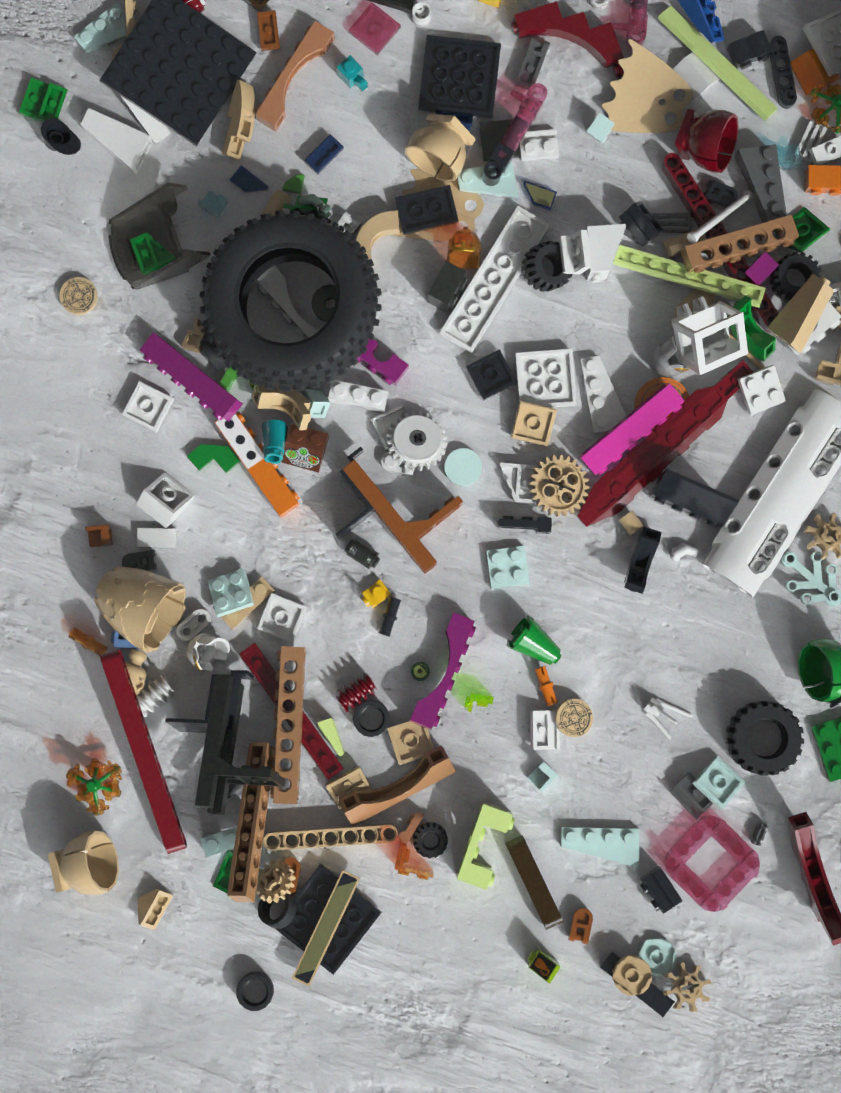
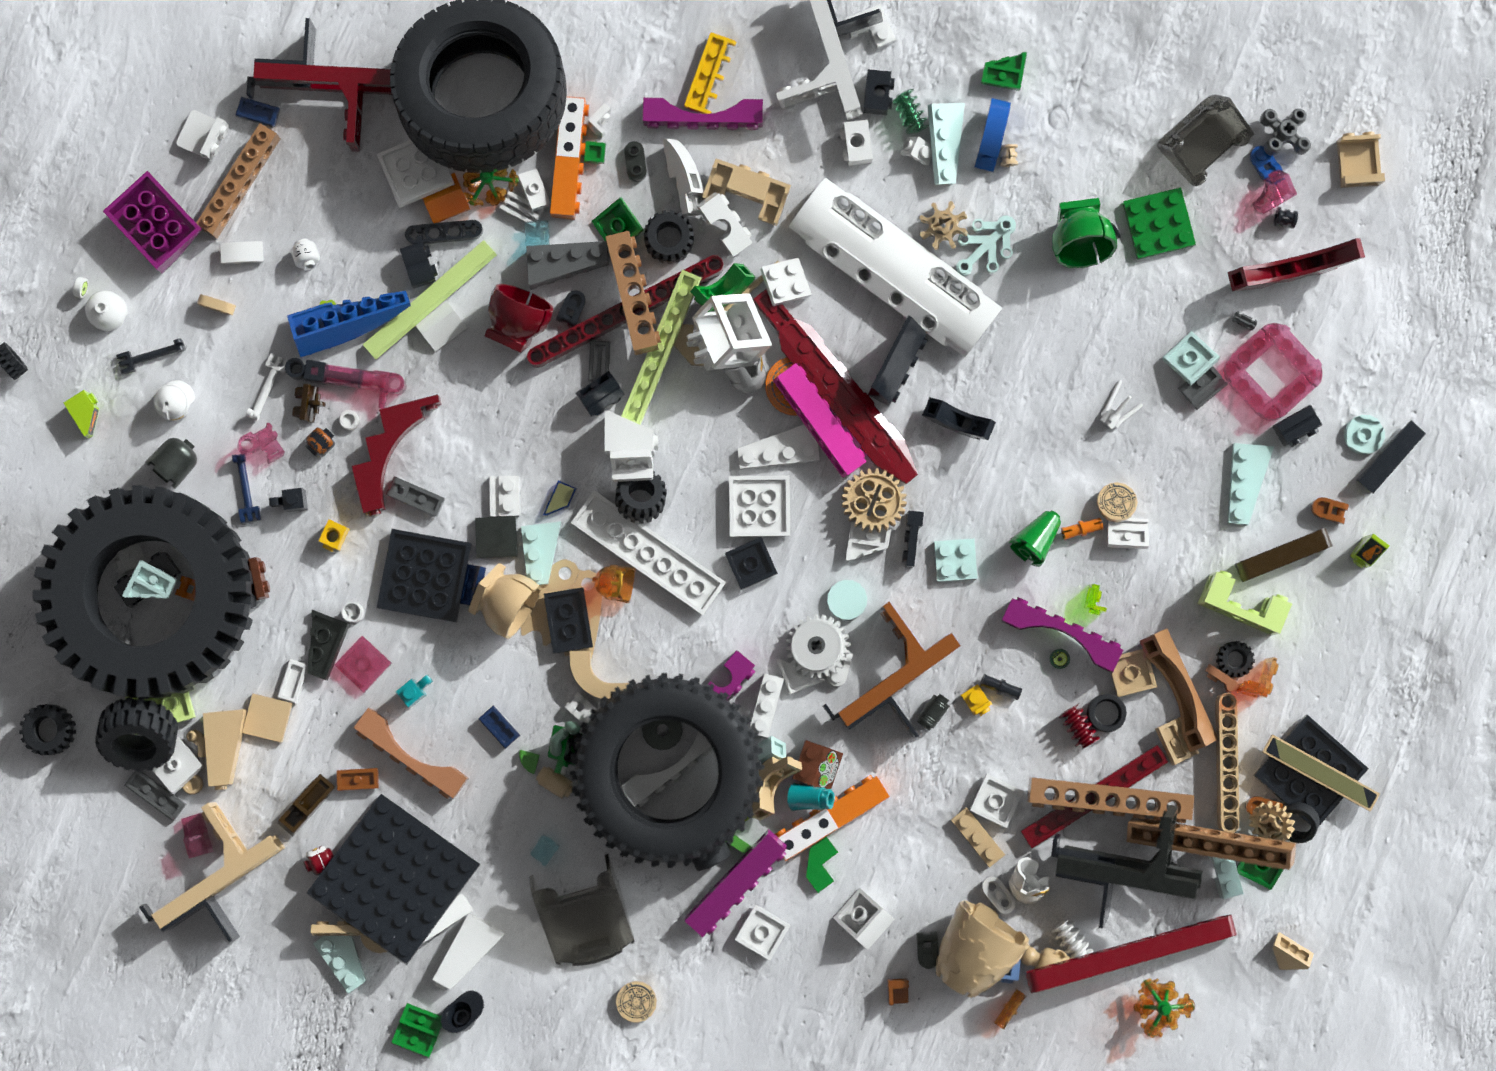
camera: 90 degrees left, 0 degrees up
tan plate [48,831,119,895] -> none
green wing [130,232,177,275] -> none
white tile [137,528,176,548] -> none
tan plate [181,318,208,353] -> none
light aqua plate [208,568,254,617] -> none
tan slope [222,80,255,160] -> none
tile [229,165,269,193] -> none
black tyre [236,971,274,1011] -> none
yellowish green slope [317,718,345,756] -> none
pearl dark grey brick [427,261,467,313] -> none
clear pink piece [482,83,548,186] -> none
tan tile [510,400,557,446] -> none
light aqua panel [527,761,558,792] -> none
light aqua panel [586,113,615,143] -> none
tan piece [602,39,693,133] -> none
tan tile [612,955,652,996] -> none
tan piece [619,510,643,536] -> none
tan bracket [663,229,707,259] -> none
tan gear [663,962,711,1012] -> none
white arm [670,543,699,561] -> none
white bar [687,190,754,244] -> none
black tyre [726,701,804,776] -> none
magenta slope [745,251,779,286] -> none
tan slope [767,274,834,353] -> none

